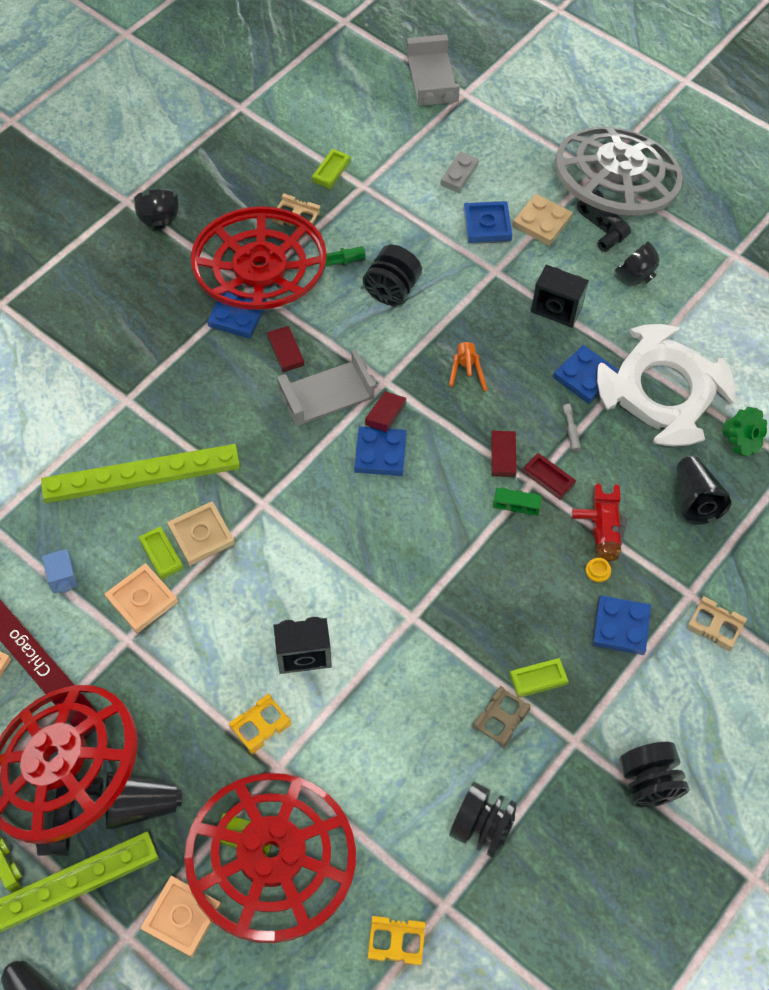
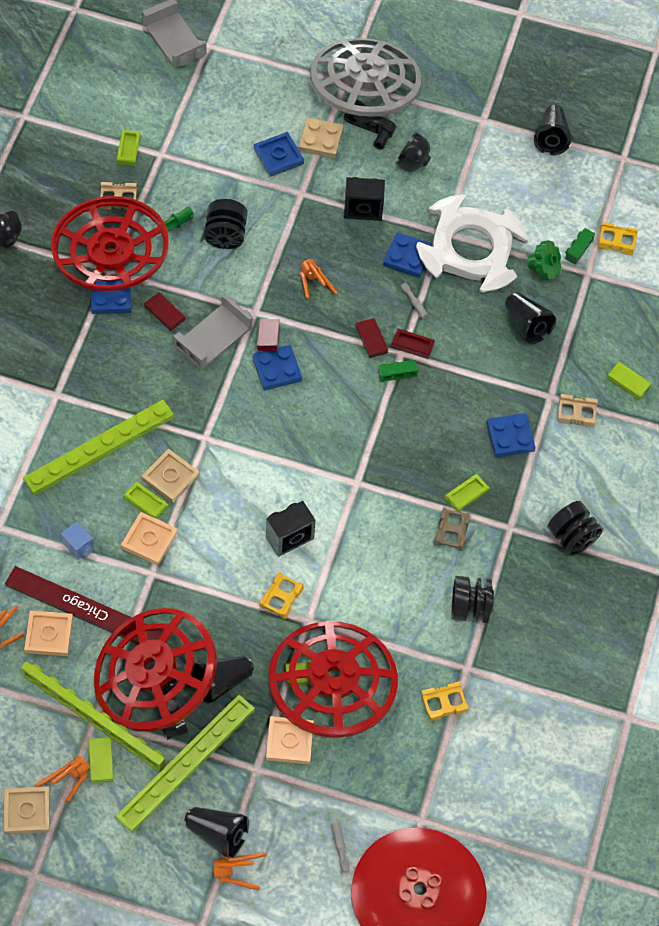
camera: 25 degrees left, 0 degrees up
light grey plate [440,152,479,193] -> none
red piece [572,483,627,562] -> none
yellow plate [585,558,611,583] -> none

